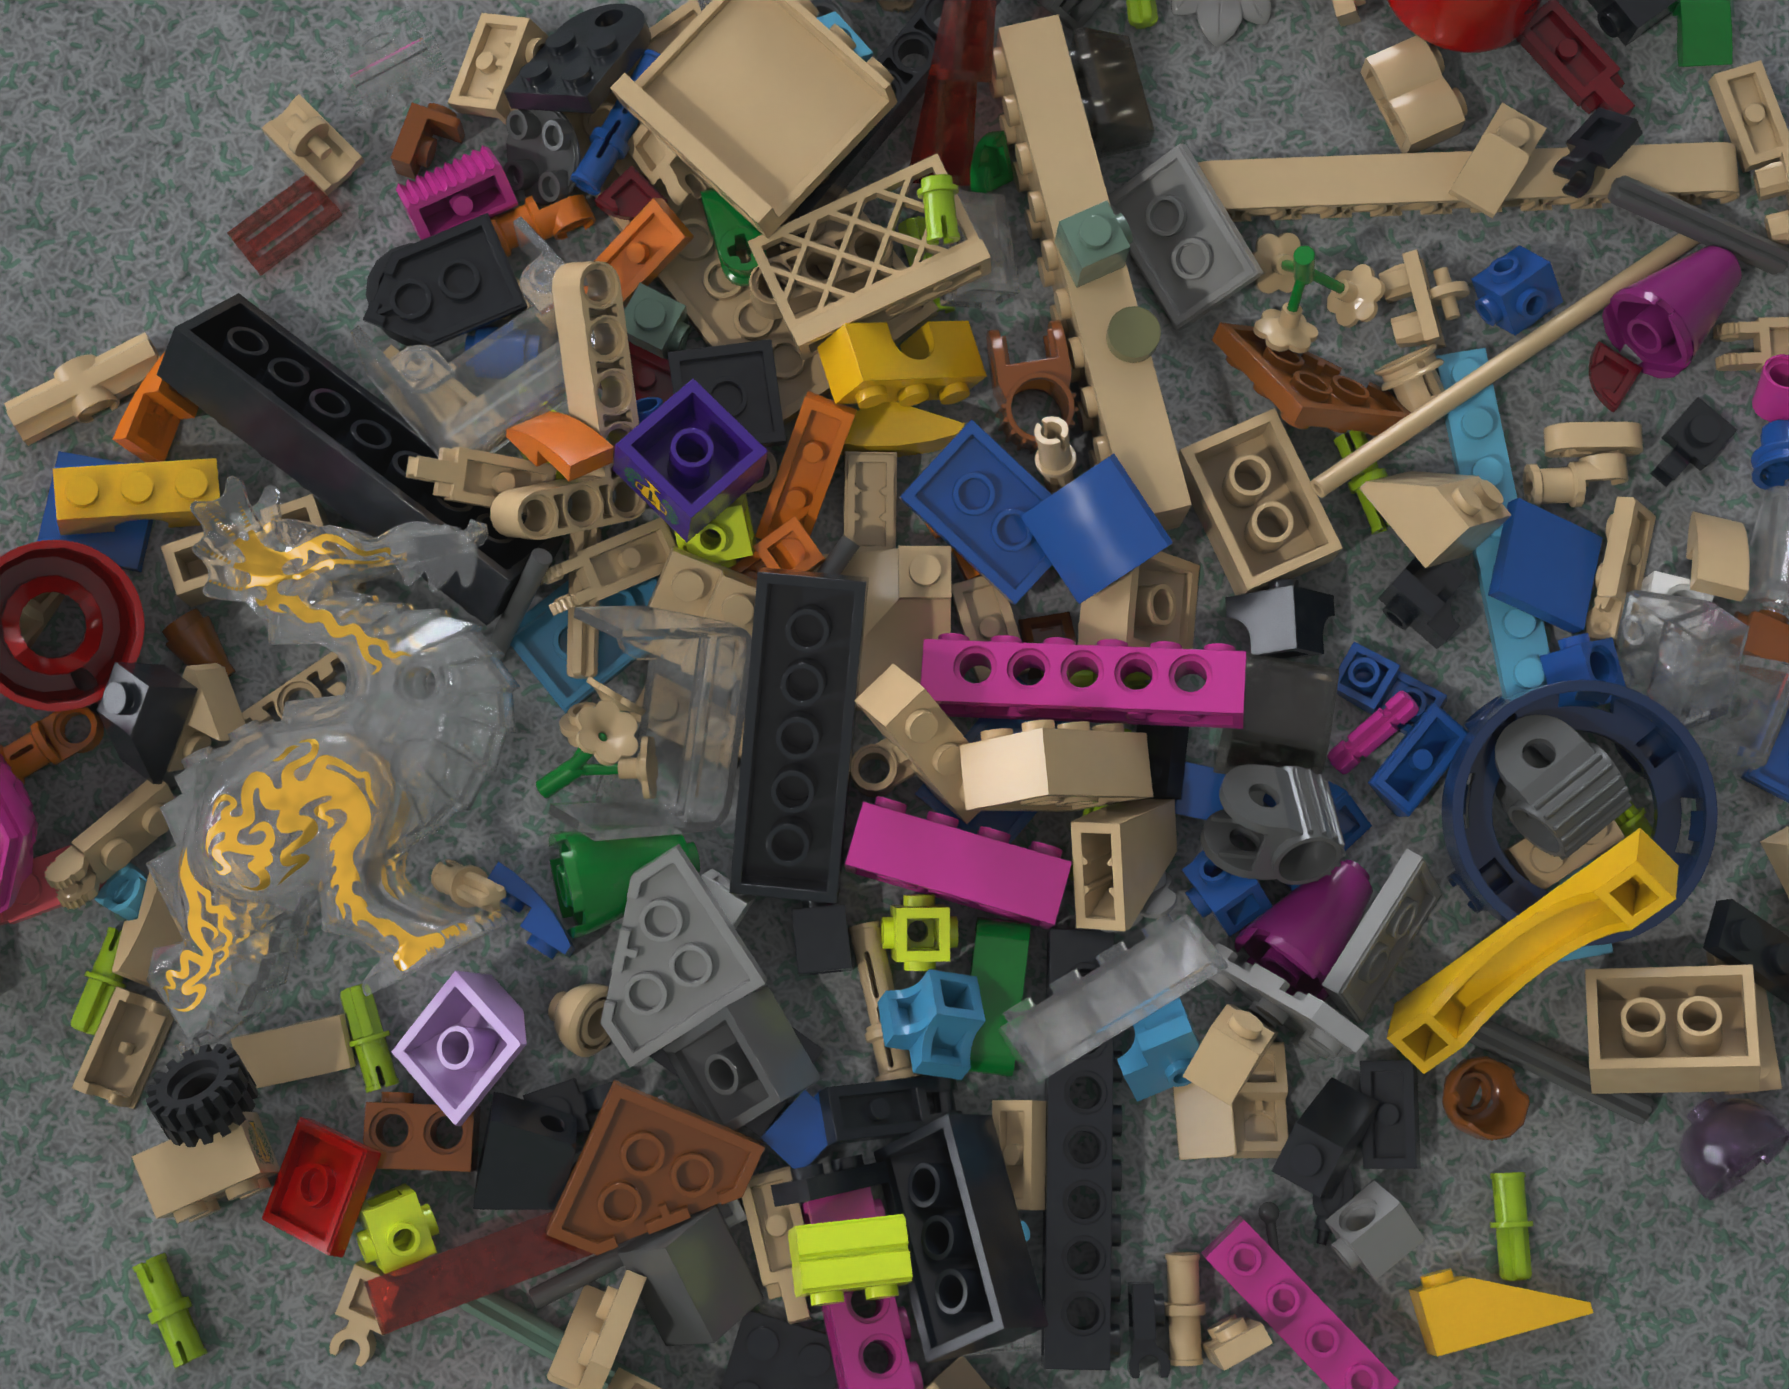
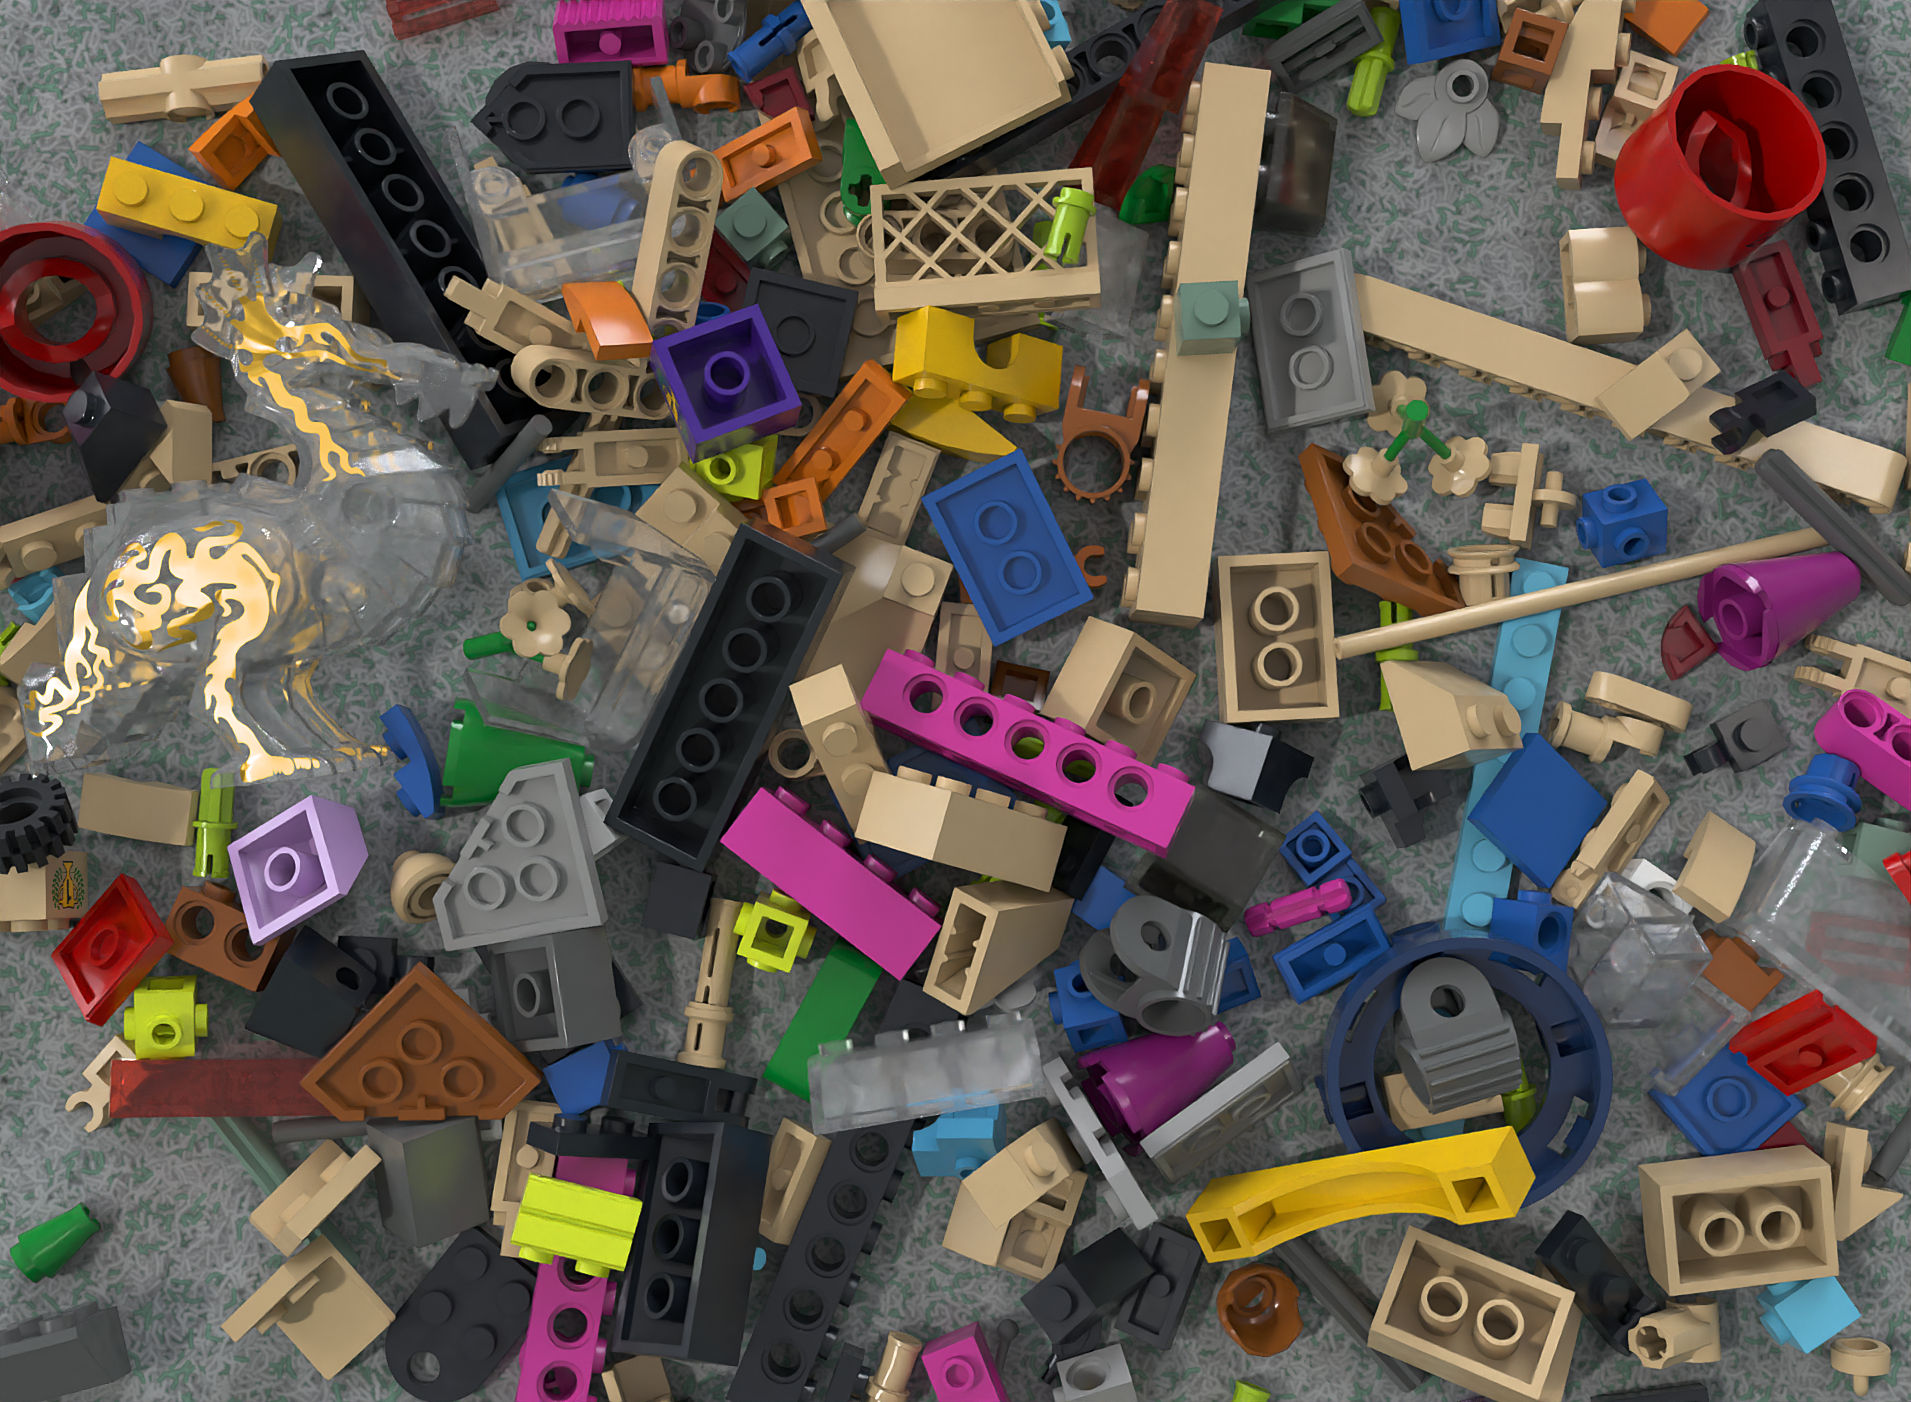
camera: 30 degrees right, 5 degrees up
tan axle [431,859,506,913] -> none
dark azure brick [877,969,986,1080] -> none
blue slope [1020,454,1173,604] -> none
tan axle [1034,416,1077,494] -> none
olive tile [1106,306,1161,363] -> none

